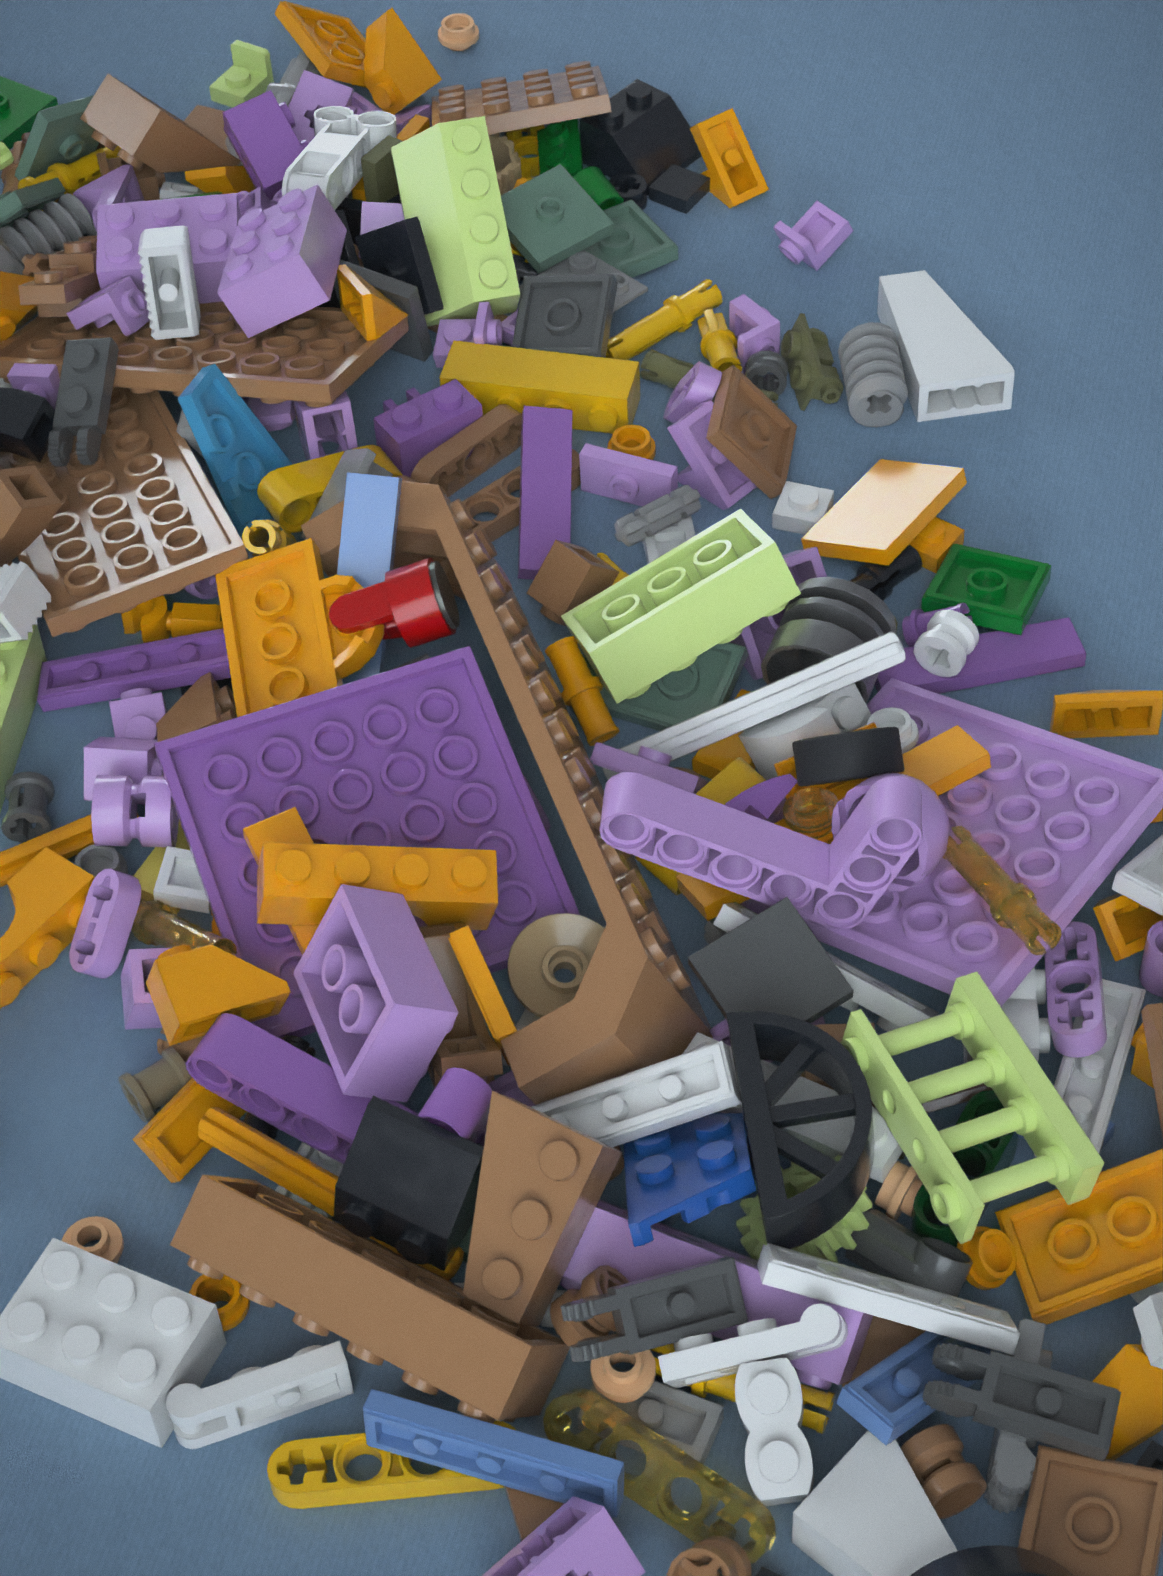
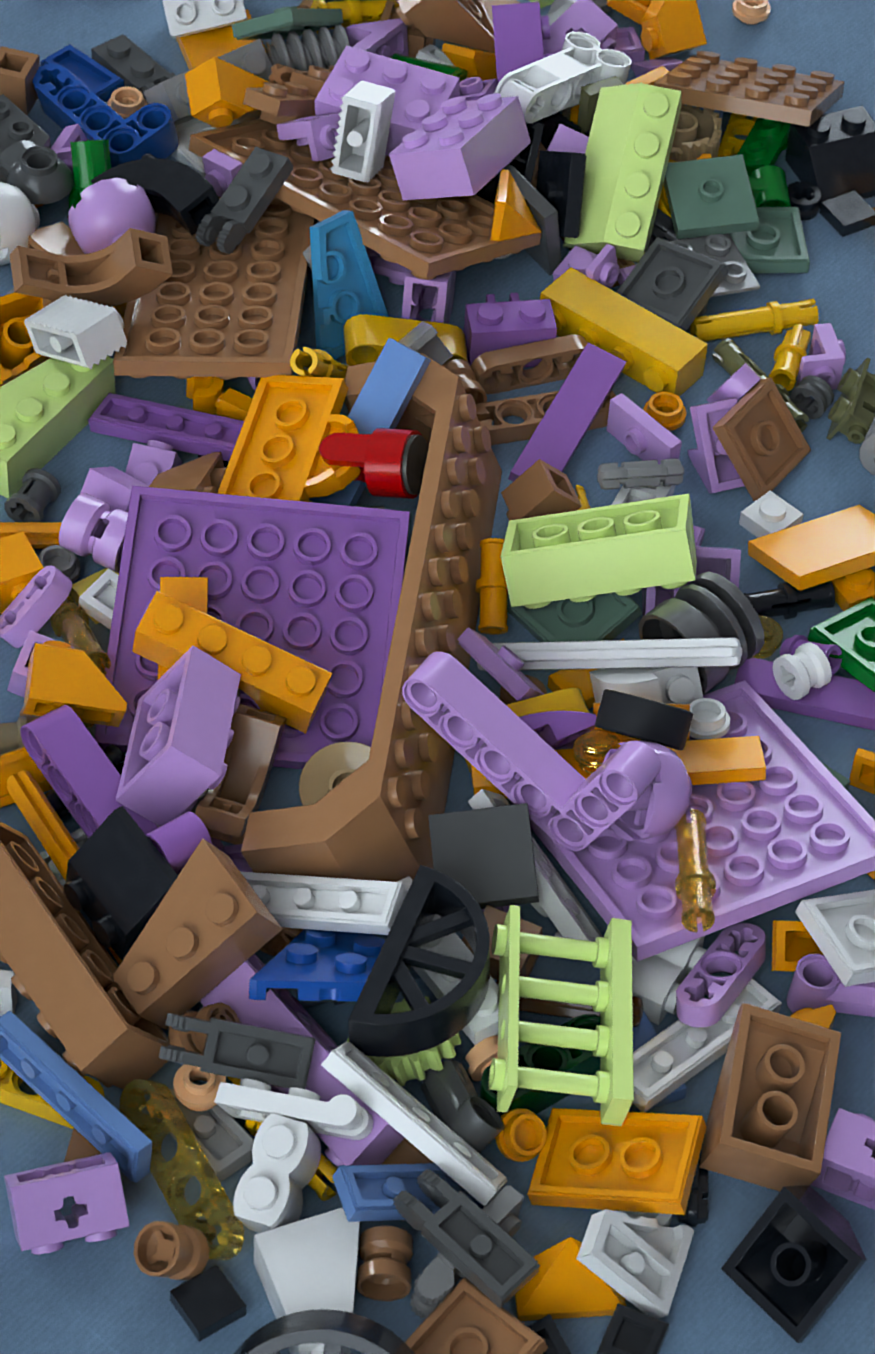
camera: 20 degrees right, 0 degrees up
light orange tile [448,925,518,1066] -> none

